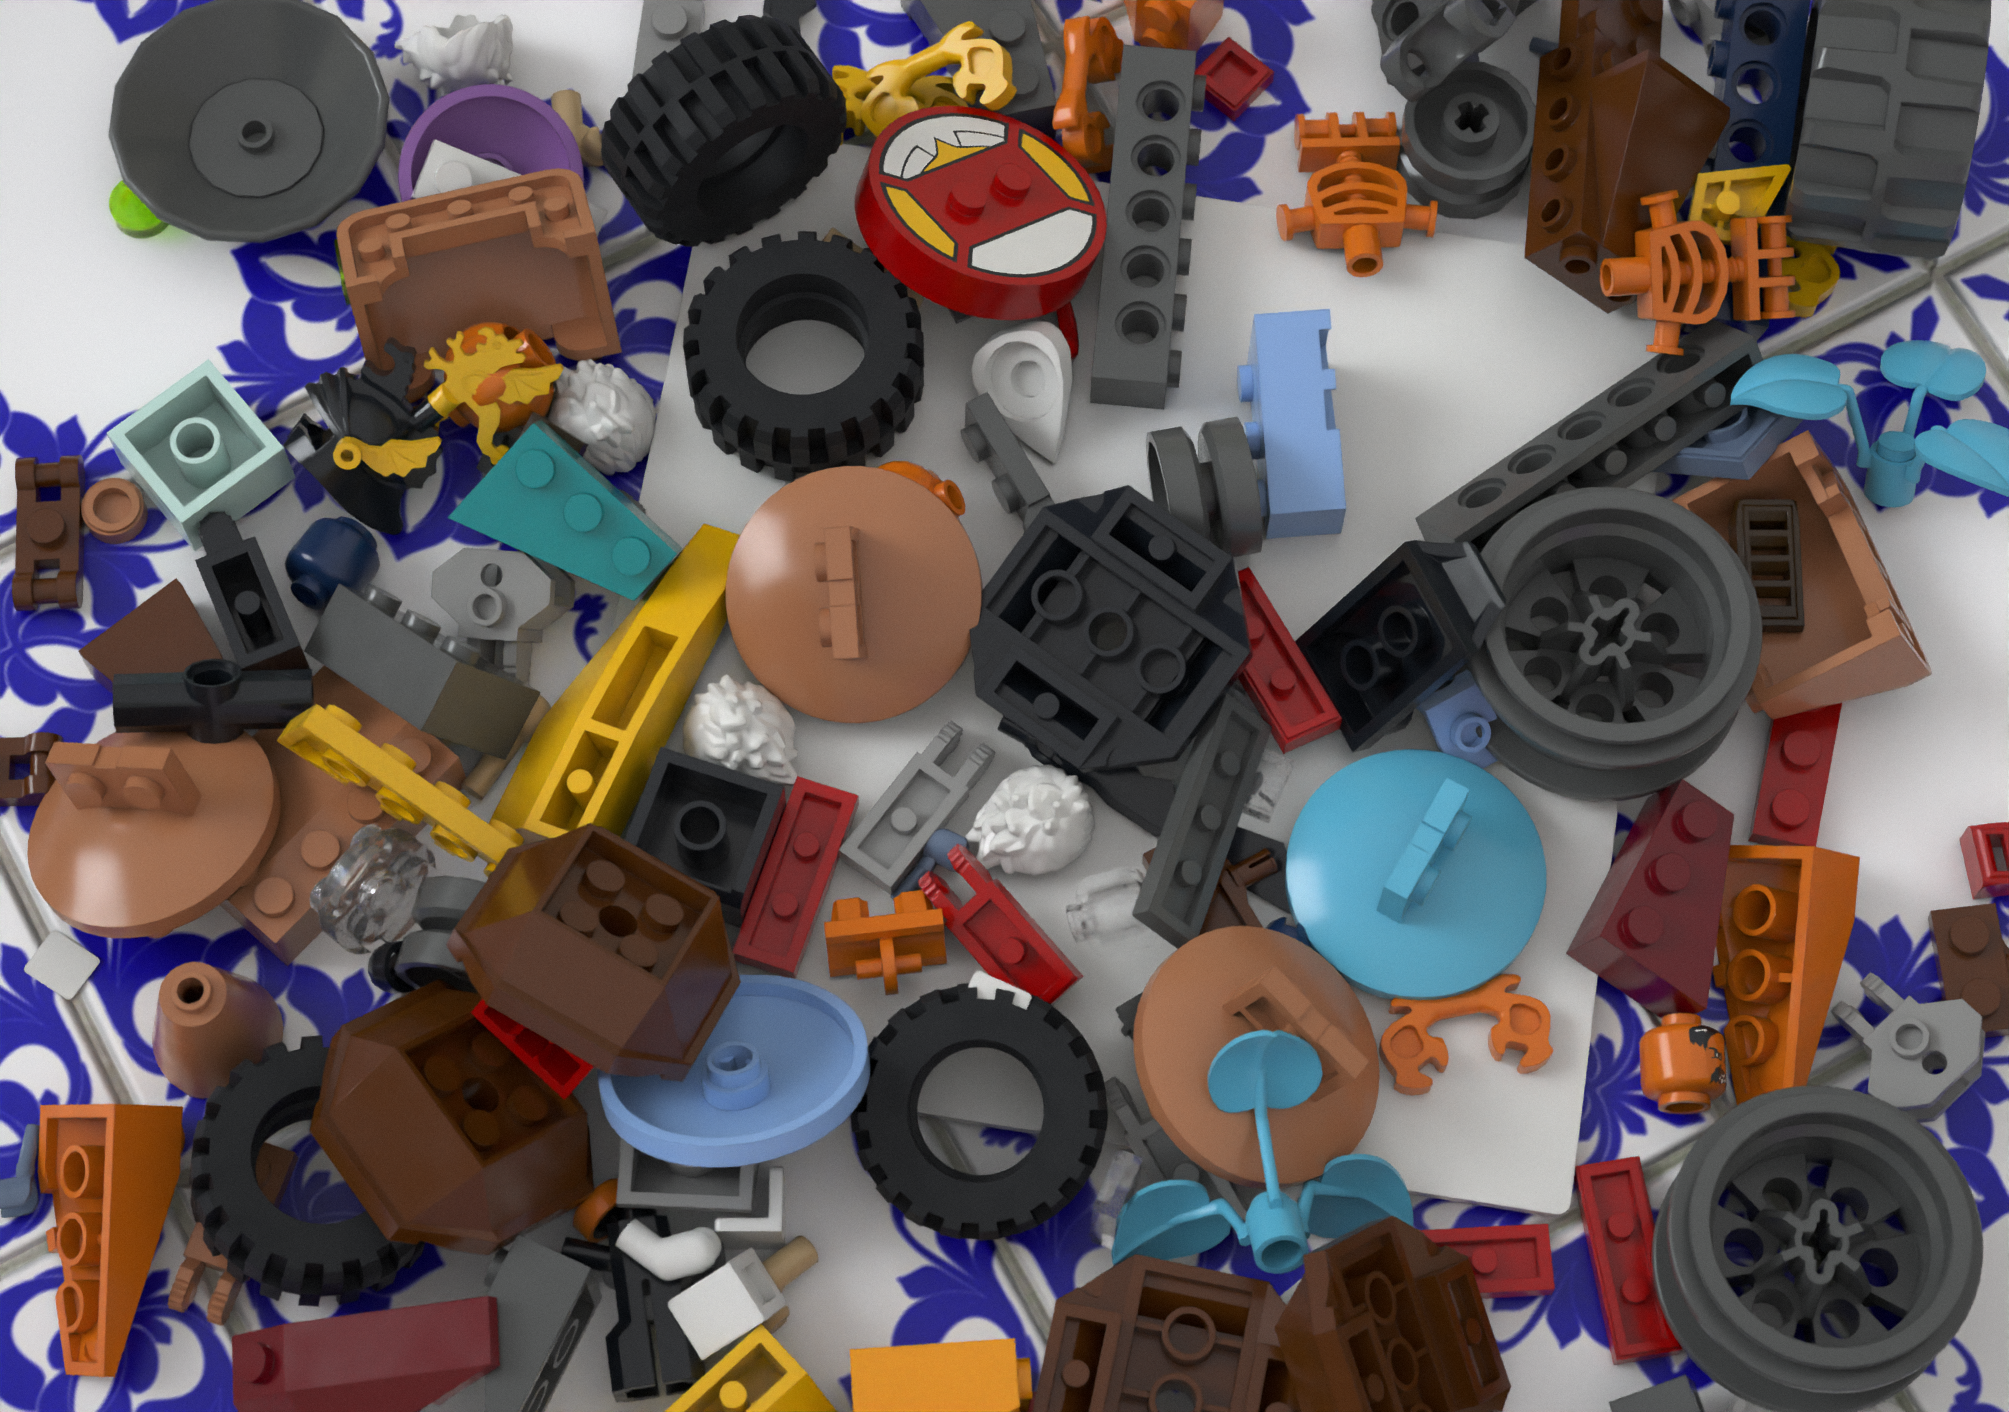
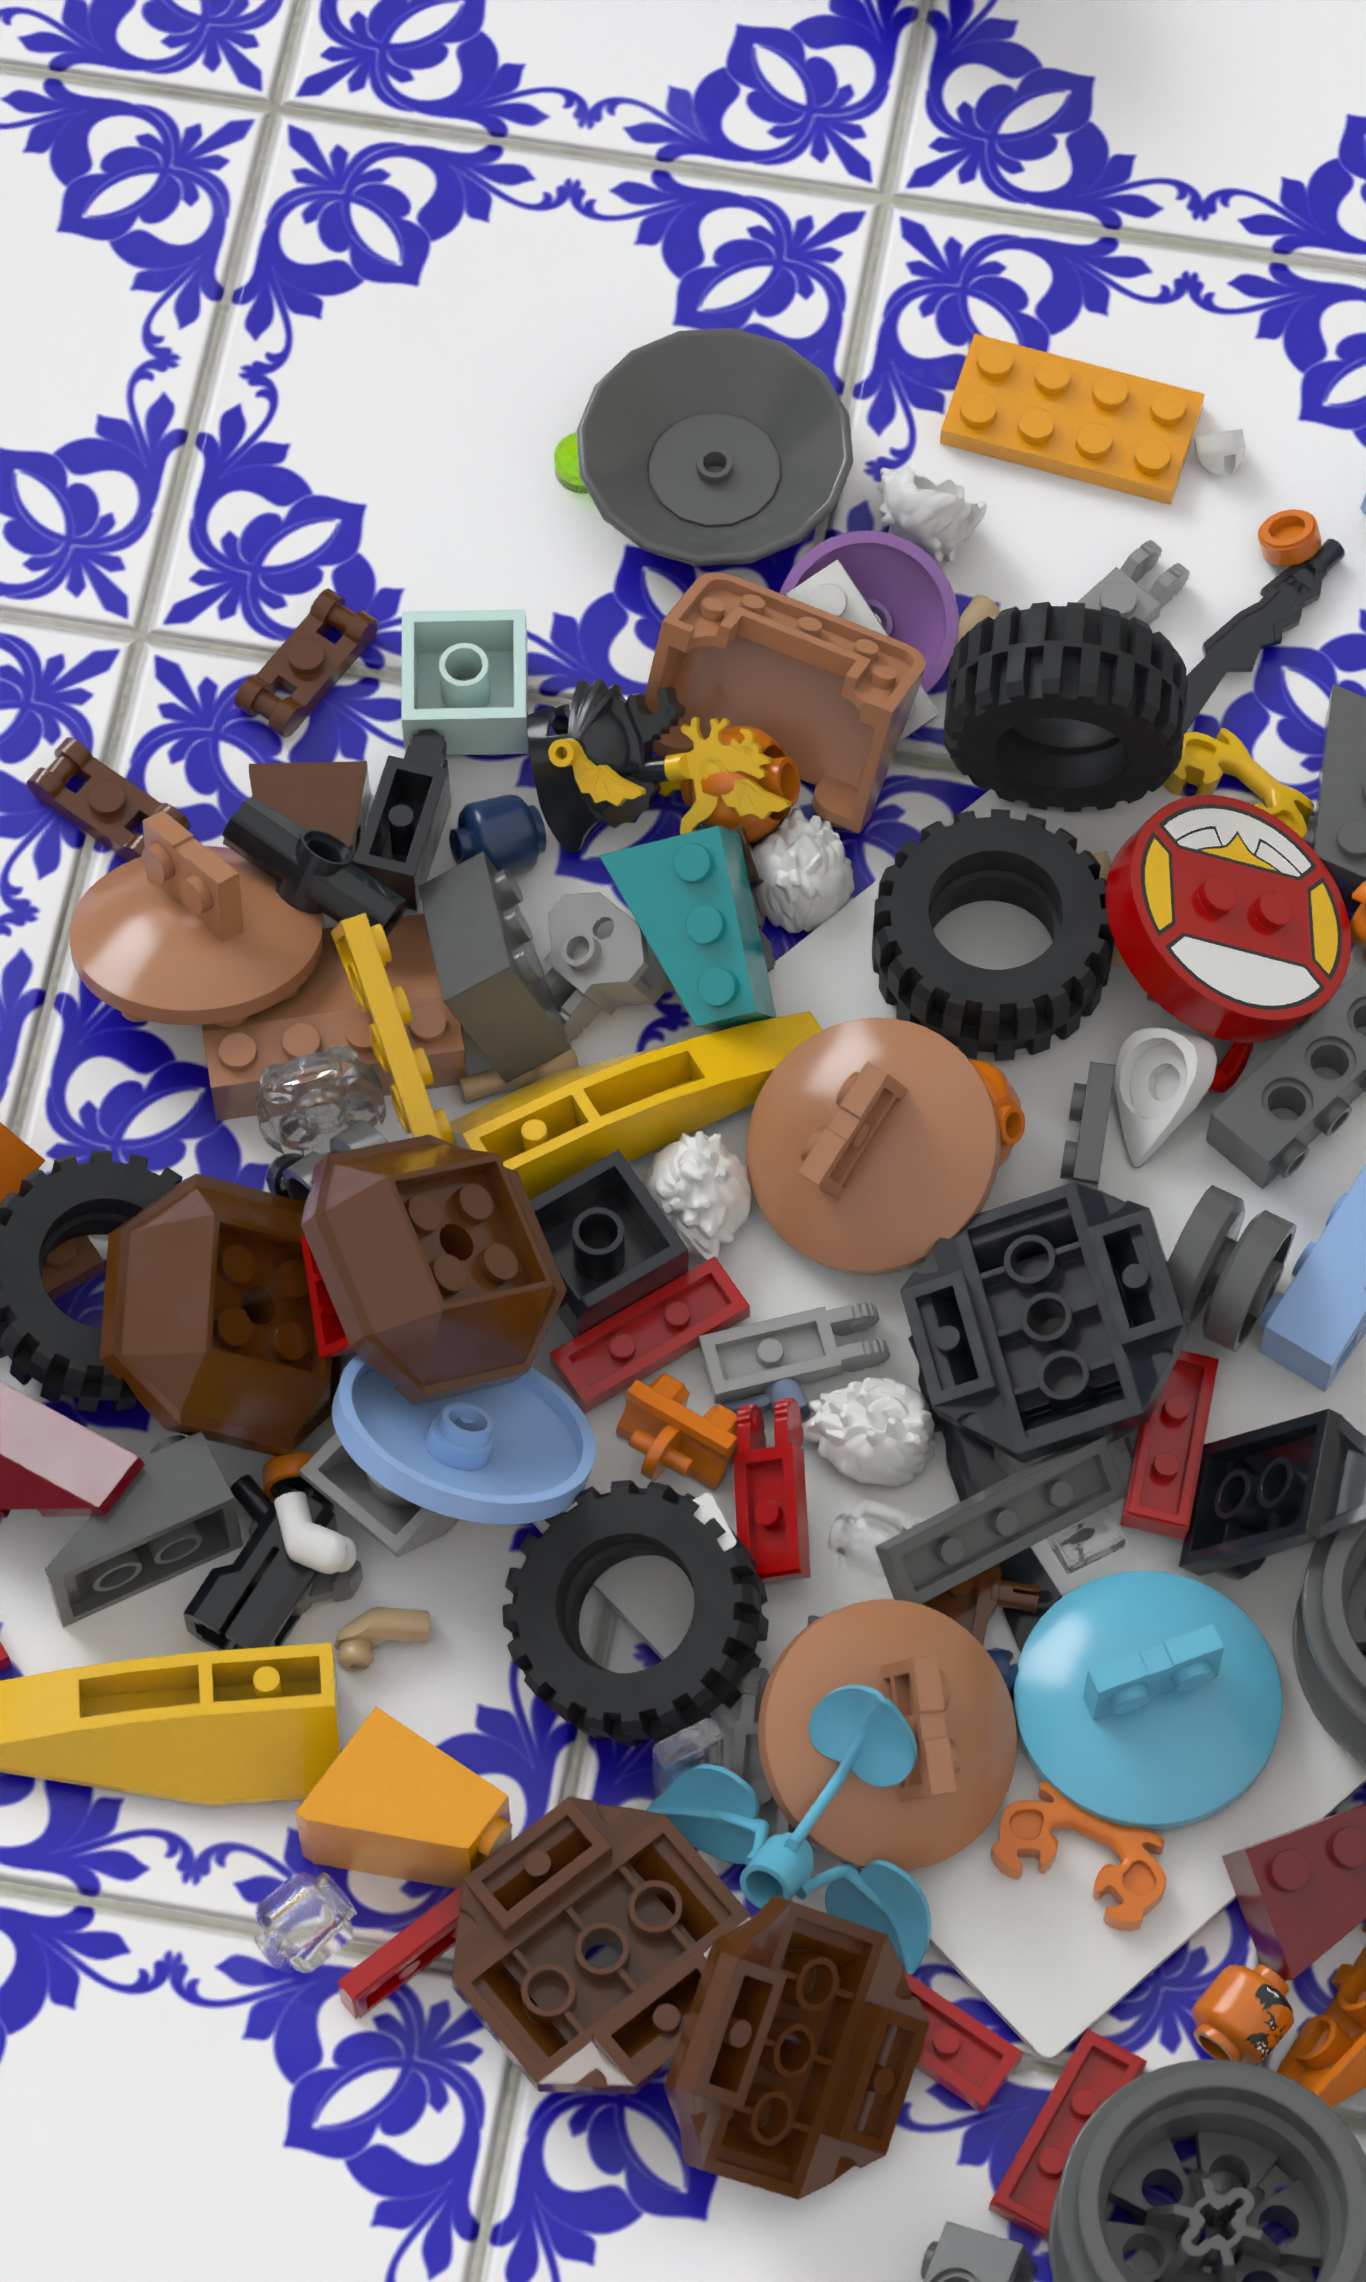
camera: 40 degrees right, 5 degrees down
white sticker [24,930,100,1000] -> none
nougat tile [81,478,148,544] -> none
nougat cone [152,962,284,1100] -> none
white panel [668,1247,788,1360] -> none
white panel [715,1167,786,1250] -> none
yellow helmet [861,21,1017,139] -> none
light blue bracket [1416,669,1498,769] -> none

